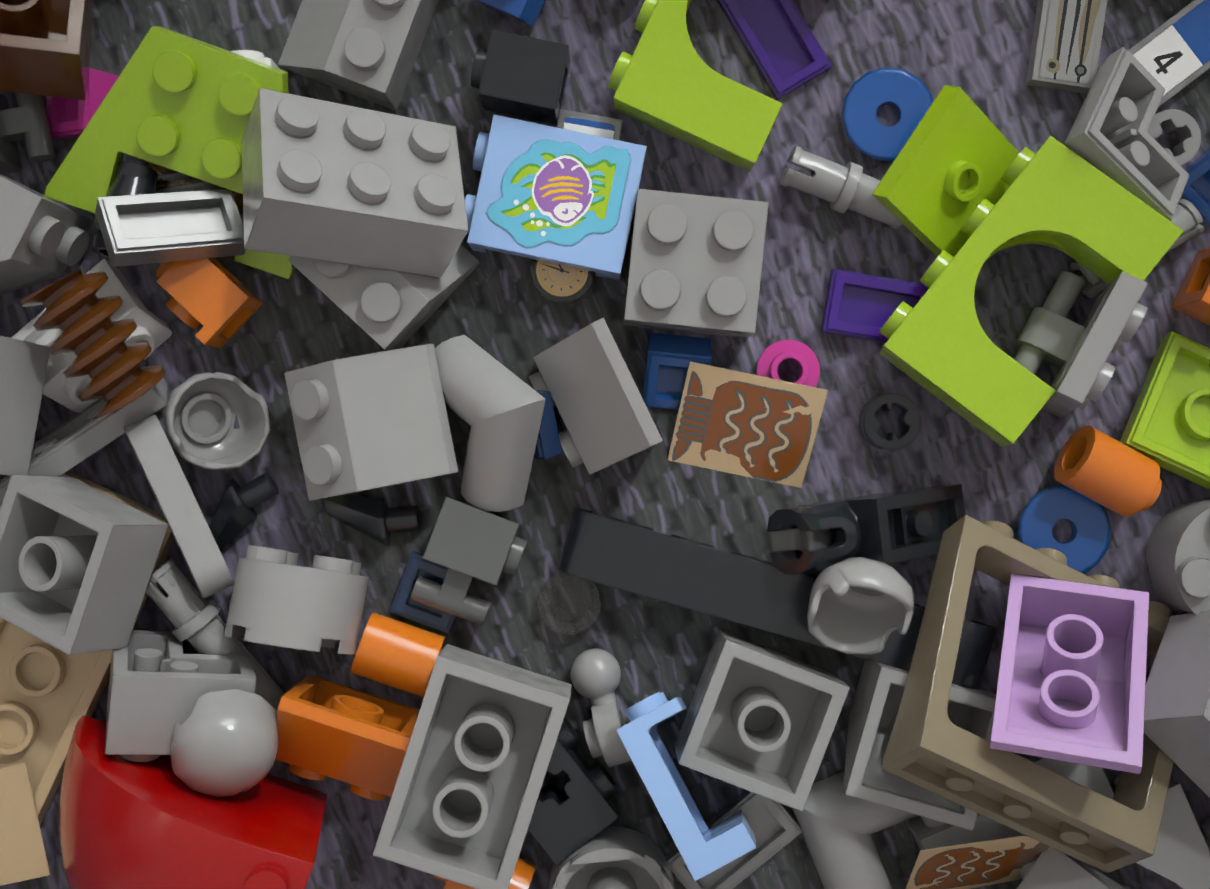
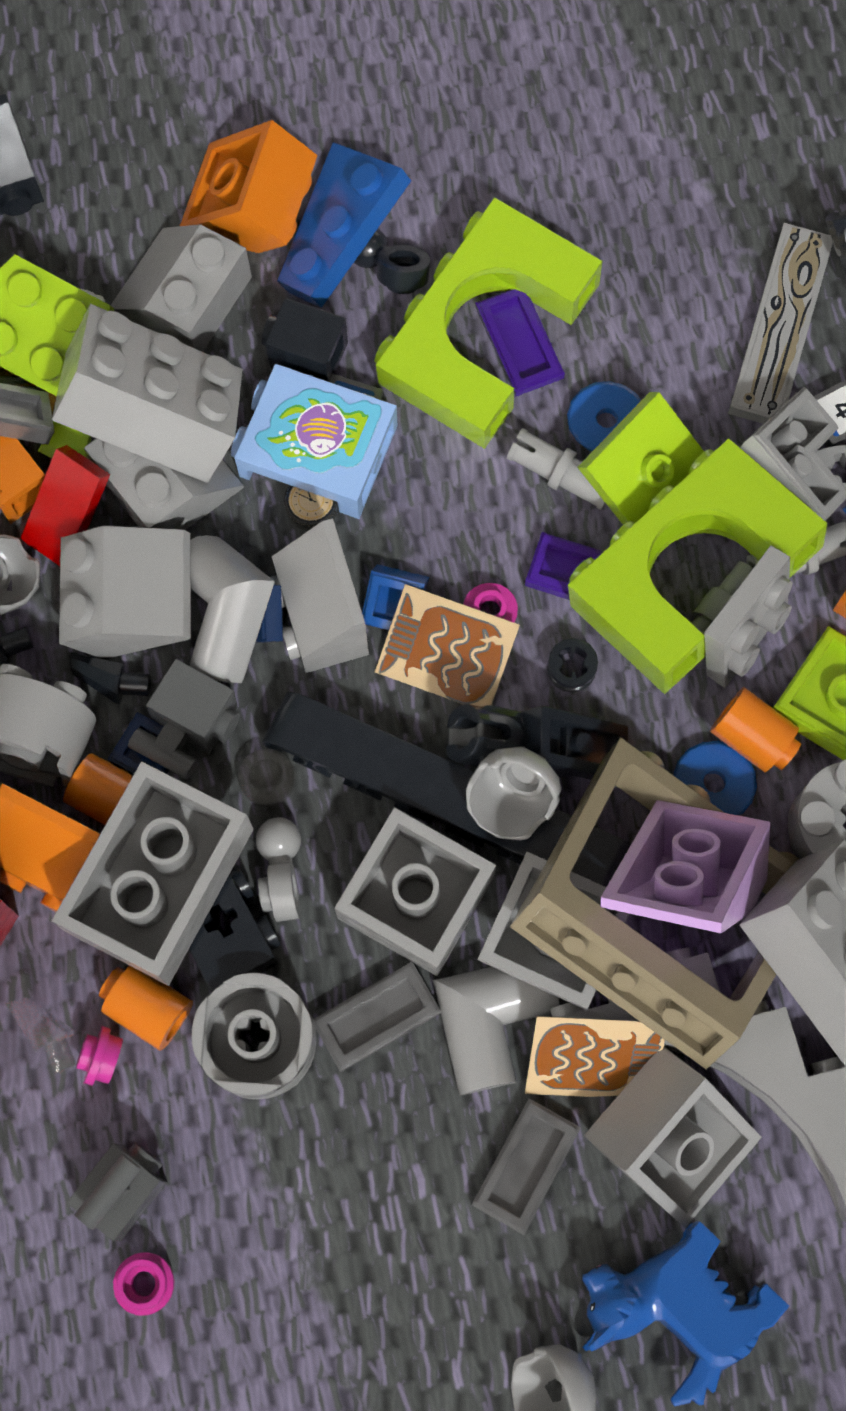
camera: 15 degrees right, 15 degrees down
light blue panel [616,692,756,881] -> none
light grey brick [623,189,769,339] -> none
none -> red tile [20,445,110,566]

